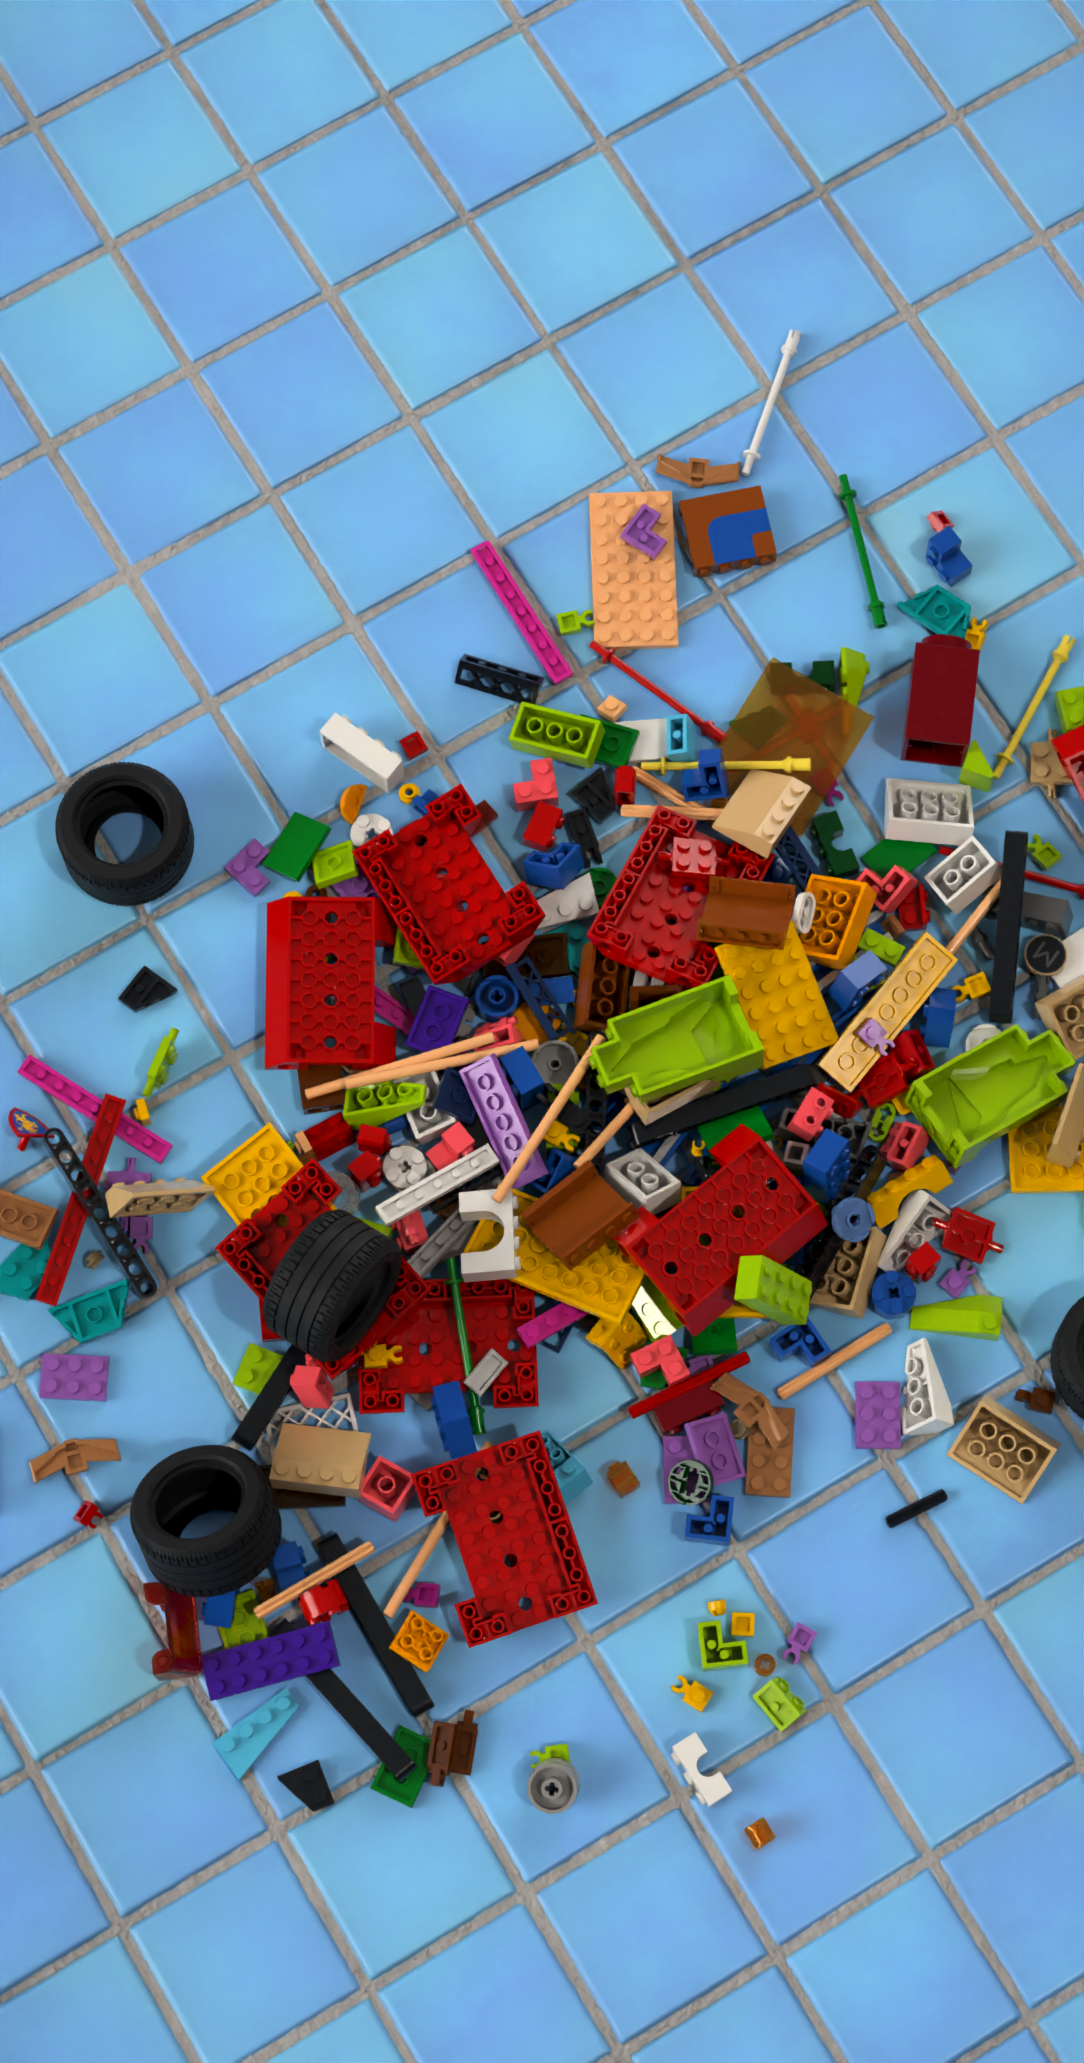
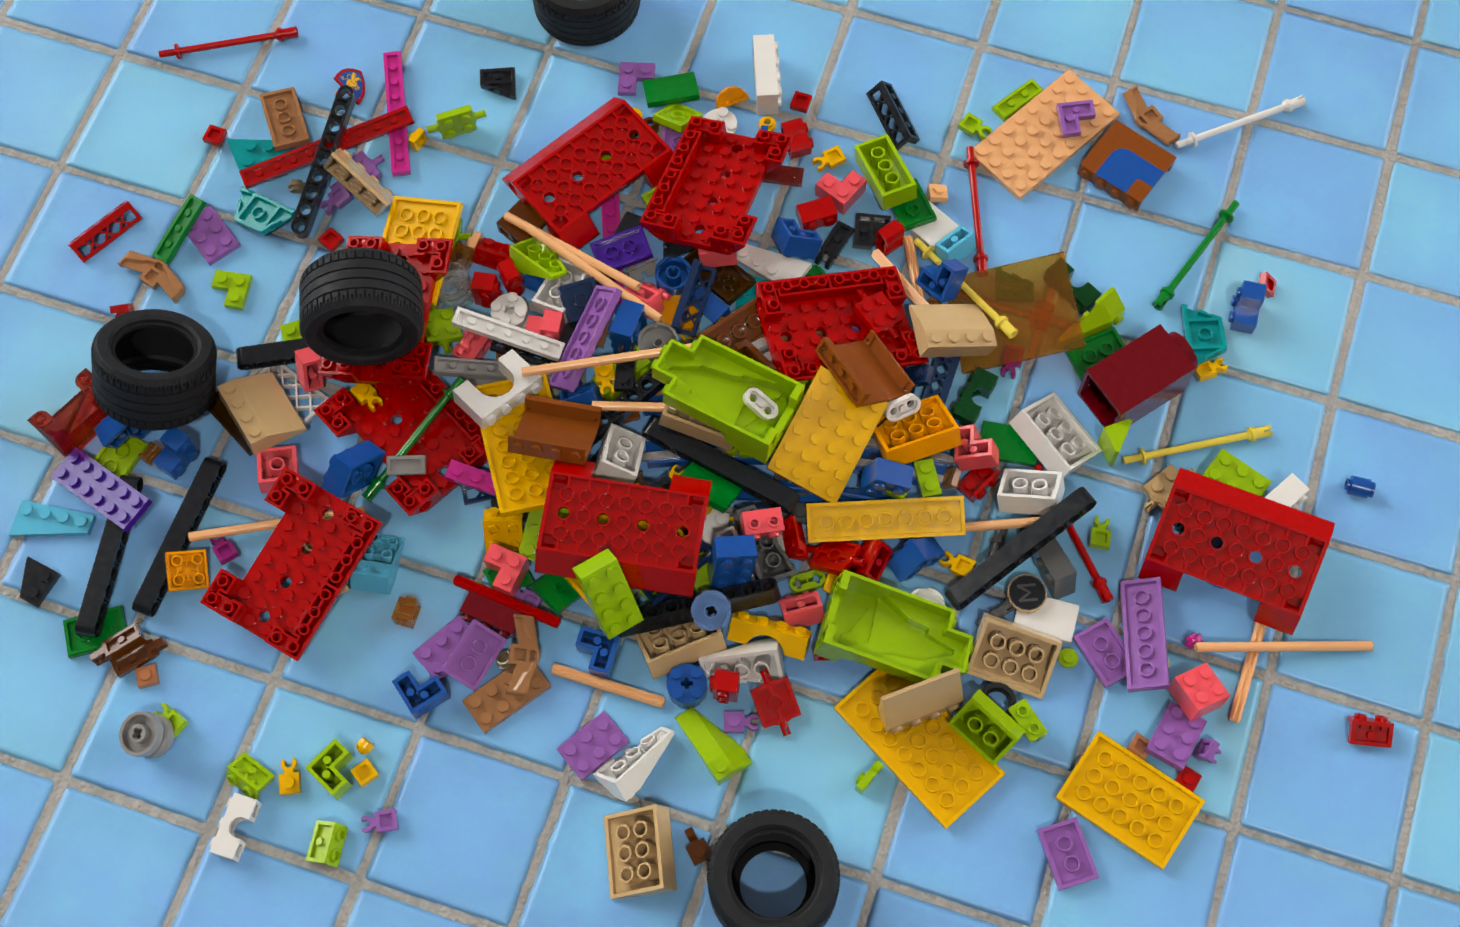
camera: 50 degrees right, 5 degrees down
light nougat axle [253,1541,375,1619] -> none
red brick [296,1579,350,1626] -> none
dark pink plate [470,540,573,686] -> none
piece [668,1459,714,1505] -> none
clear orange brick [743,1817,776,1851] -> none
clear orange bush [754,1654,775,1677] -> none
medium lavender plate [855,1017,895,1056] -> none
black axle [885,1489,948,1528] -> none
none -> nougat plate [135,663,160,689]
none -> green plate [152,193,207,265]
none -> lime plate [211,270,253,311]
none -> lime bracket [226,752,275,800]
none -> red plate [318,227,344,252]
none -> white plate [743,387,779,421]
none -> red brick [781,118,814,159]
none -> yellow plate [813,145,846,172]
none -> lime tile [992,79,1043,122]
none -> green tile [1064,327,1125,381]

